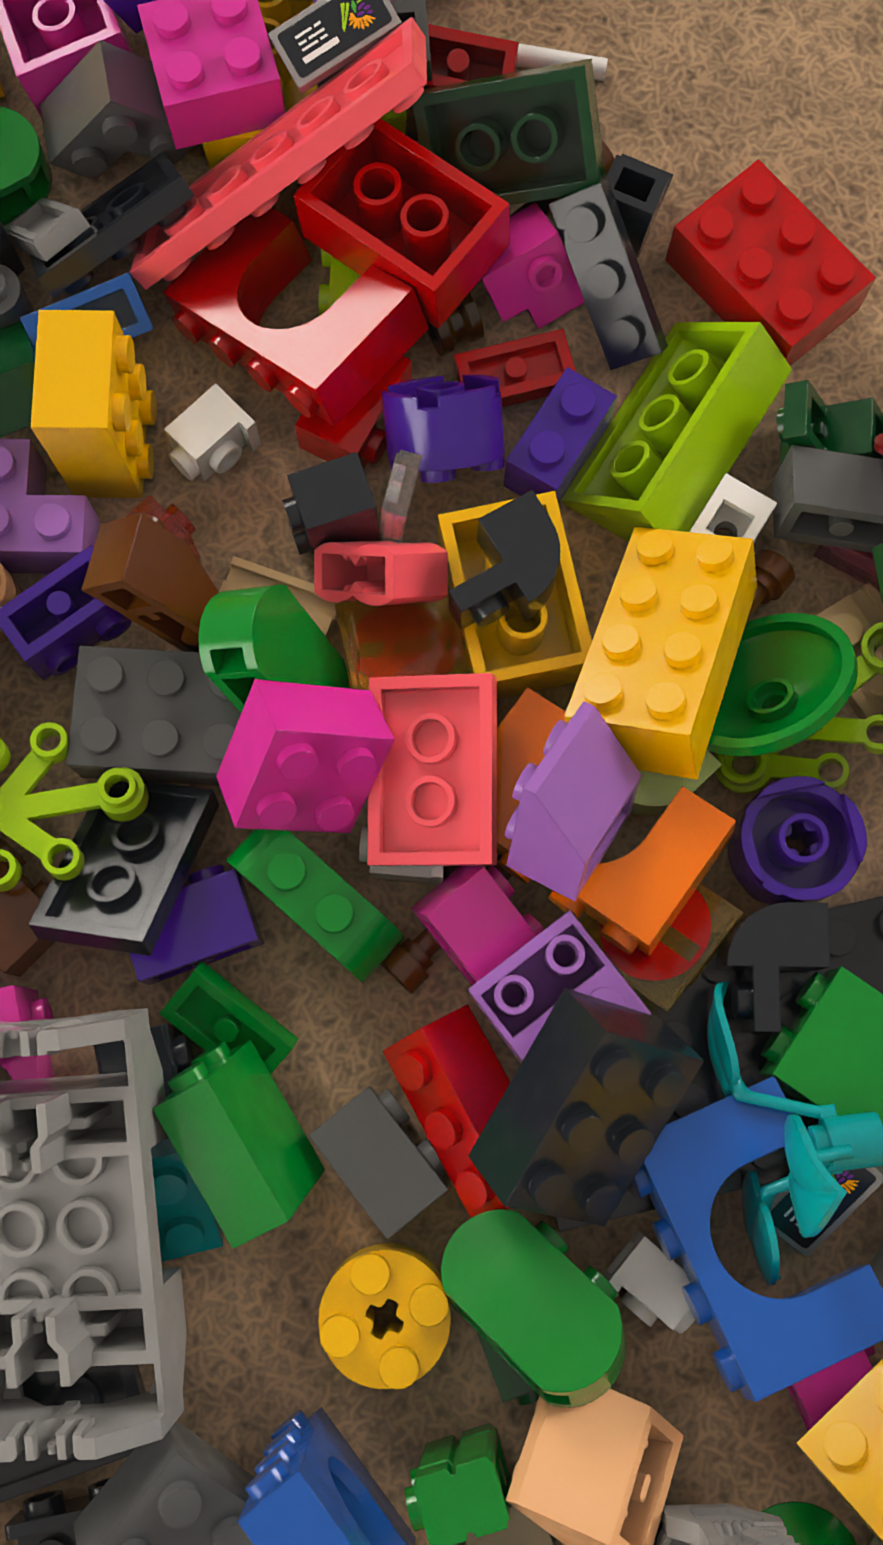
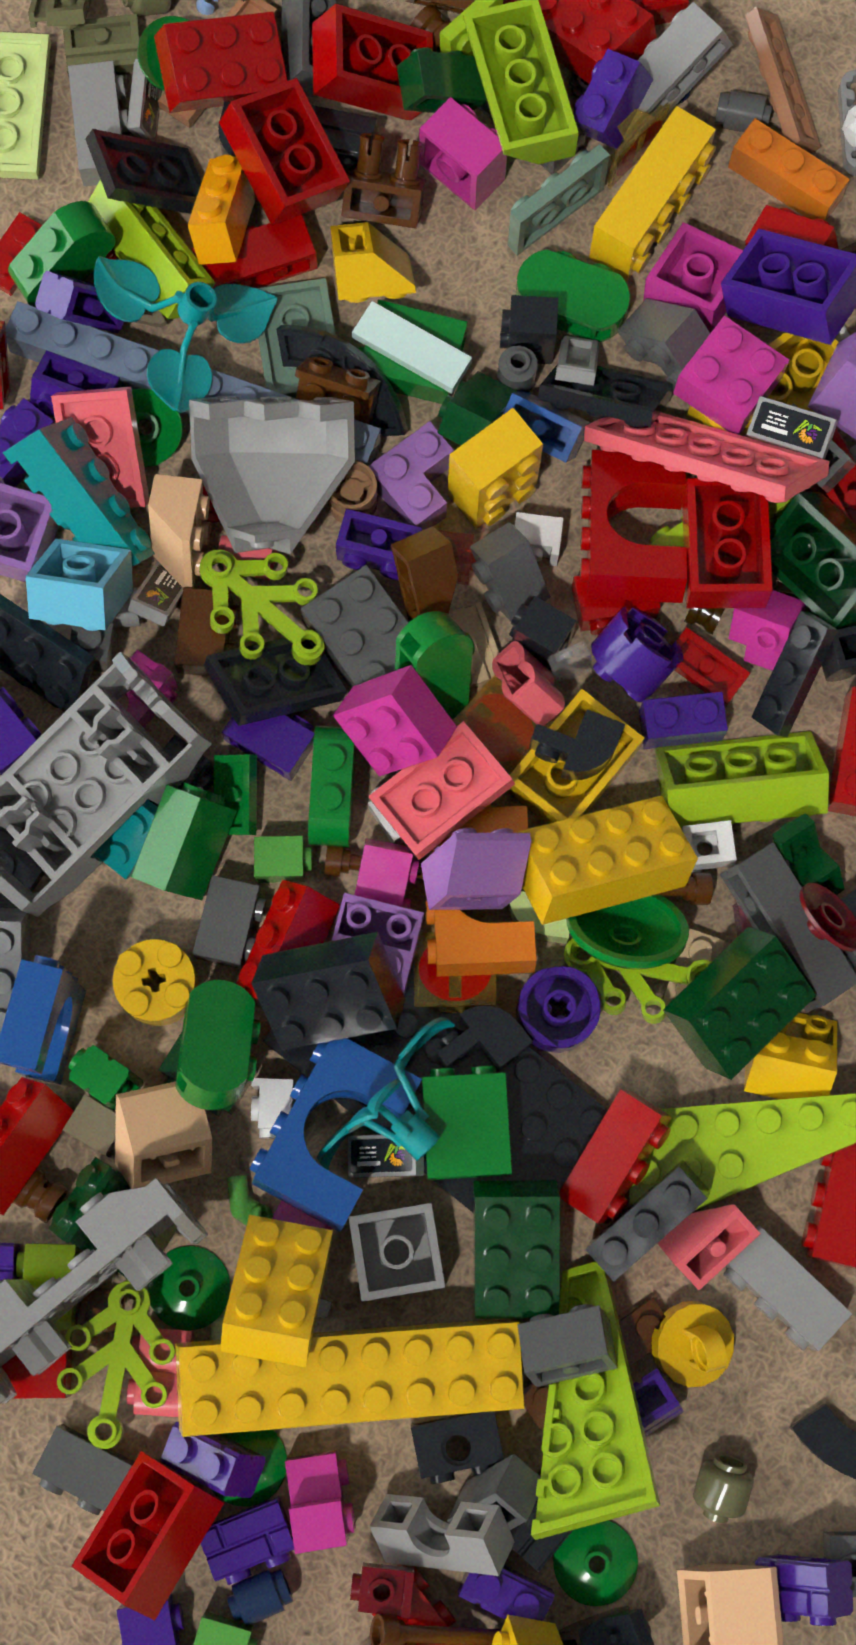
camera: 50 degrees right, 0 degrees up
none -> bright green arm [227,1175,273,1226]
none -> bright green brick [254,836,312,883]
none -> dark grey brick [470,522,551,621]

